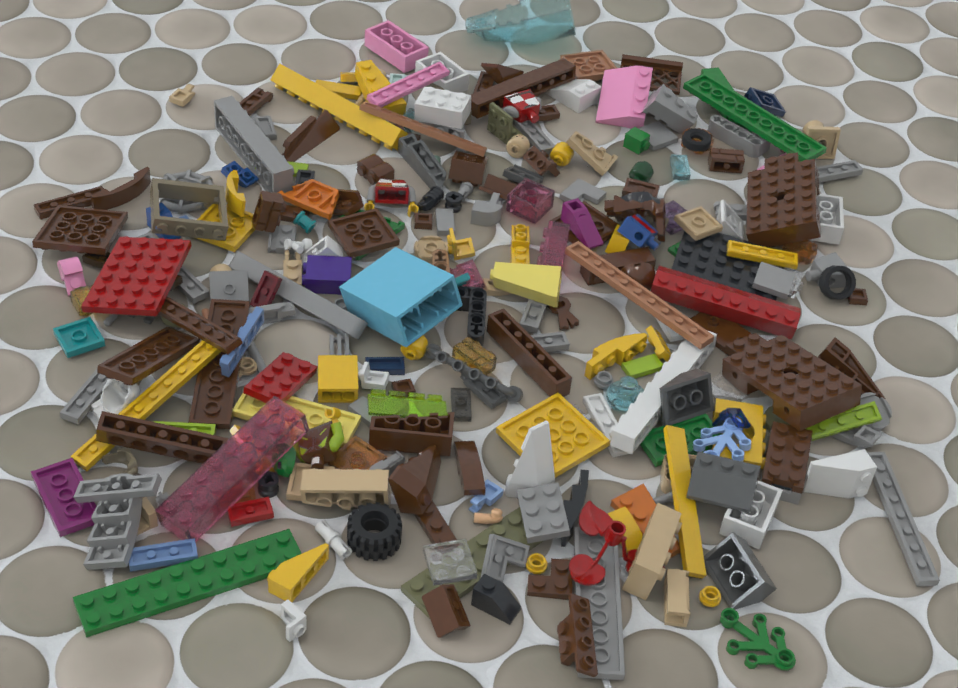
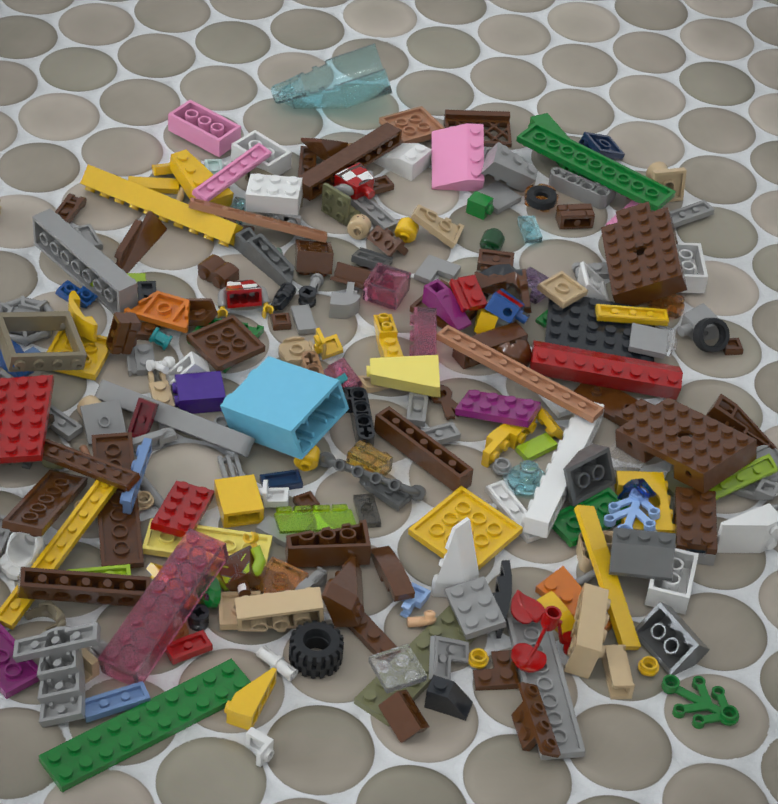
camera: 10 degrees left, 0 degrees up
none -> red plate [449,274,488,313]
none -> magenta plate [455,390,541,428]

